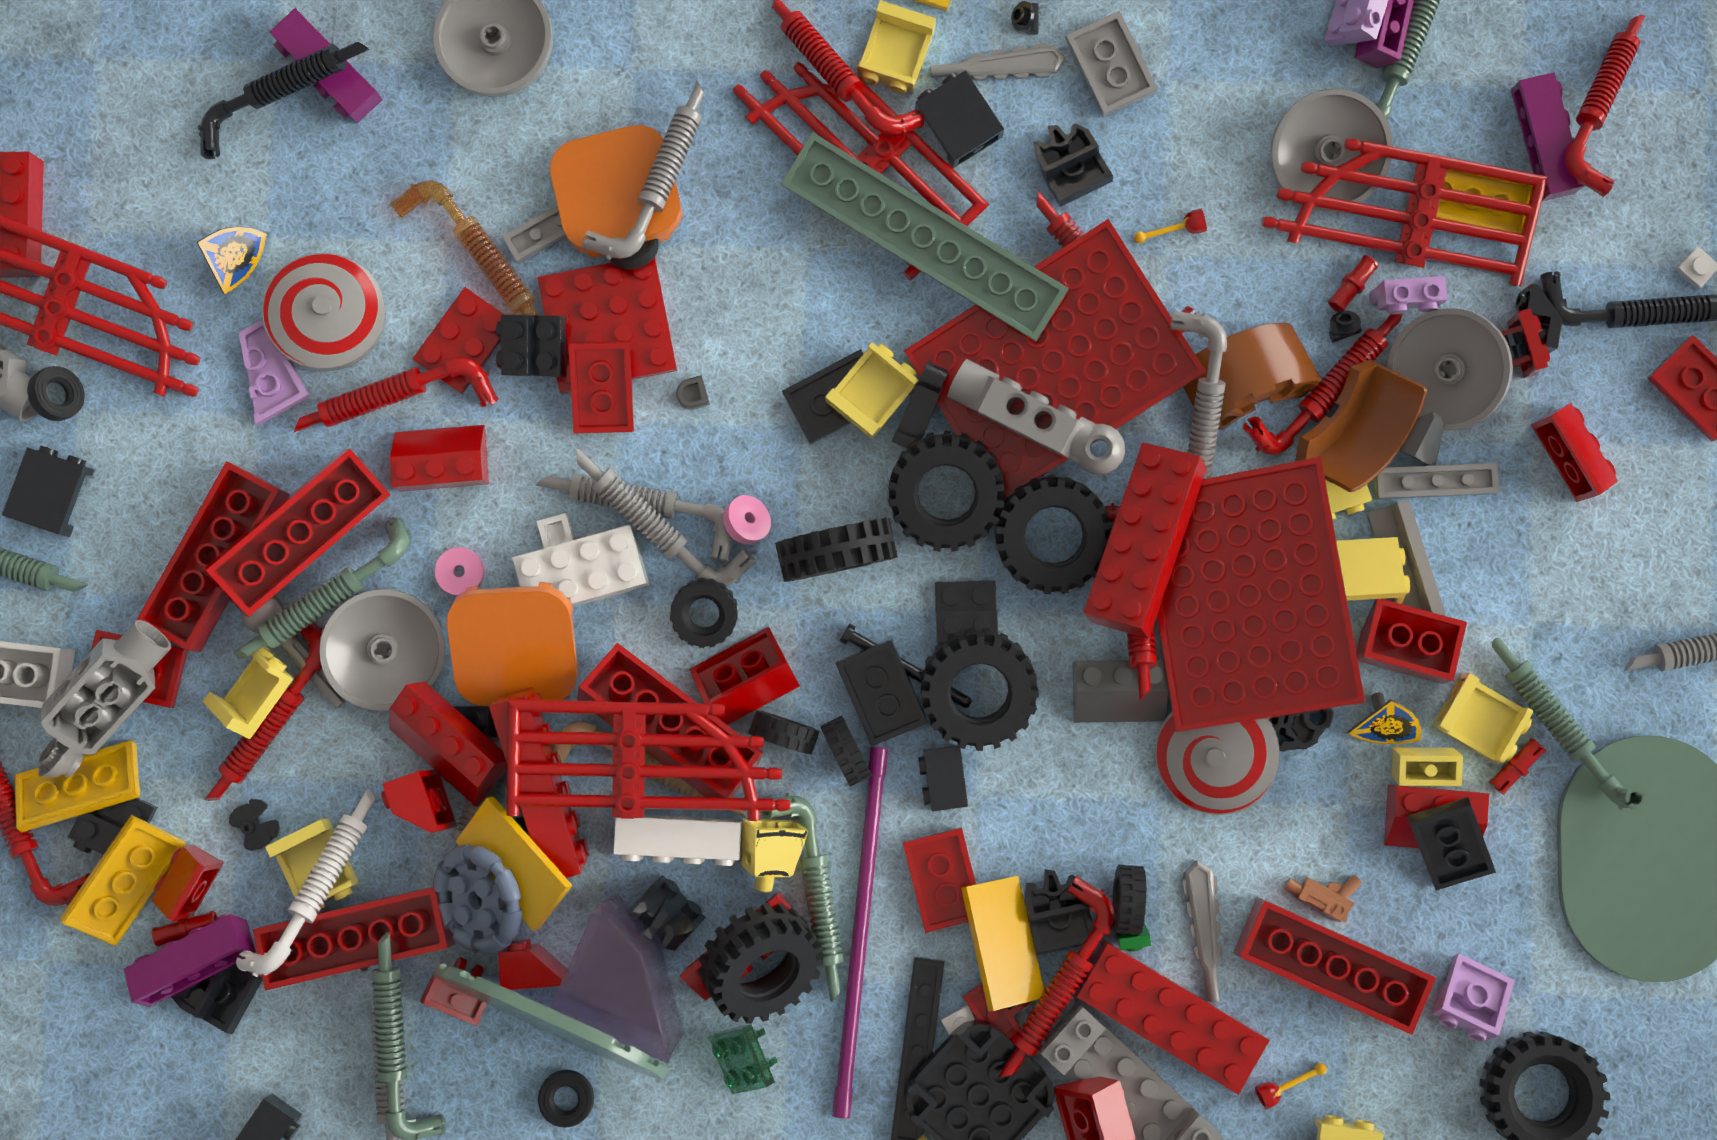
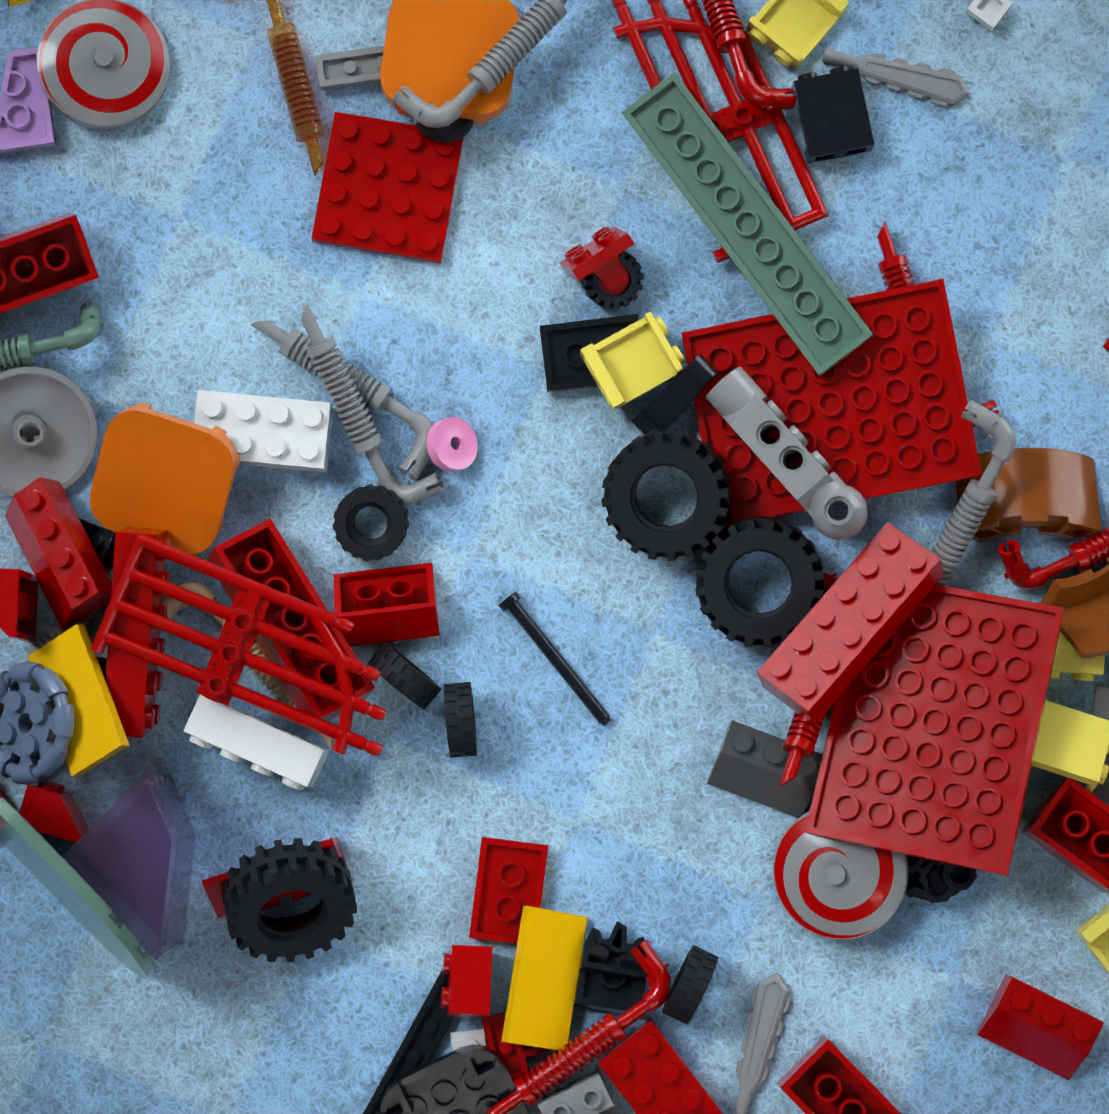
camera: 20 degrees right, 0 degrees up
red piece [293,357,499,433] -> none
red slope [390,425,489,492] -> none
red plate [412,287,504,394] -> none
bright pink piece [435,547,485,596] -> none
black plate [496,315,566,377] -> none
white plate [537,513,574,548] -> none
black tyre [538,1070,594,1128] -> none
red plate [568,341,634,434] -> none
black plate [629,875,706,951] -> none
dark grey tile [676,375,710,410] -> none
clear green plate [709,1024,778,1094] -> none
light yellow torso [741,819,808,892] -> none
sand green piece [761,793,844,1002] -> none
black tyre [775,518,898,582] -> none
magenta piece [832,747,889,1119] -> none
black plate [835,638,928,747] -> none
black brick [918,746,968,812] -> none
black tyre [920,628,1039,751] -> none
black plate [935,581,998,644] -> none
black plate [1011,1,1039,35] -> none
black plate [1033,123,1113,207] -> none
light grey plate [1065,11,1158,117] -> none
green plate [1115,923,1151,952] -> none
hinge [1134,208,1207,243] -> none
nougat piece [1284,875,1362,922] -> none
shield [1347,692,1421,744] -> none
light yellow brick [1391,747,1463,786] -> none
black plate [1407,797,1496,890] -> none
none -> red brick [441,945,493,1019]
none -> plate [560,226,644,310]

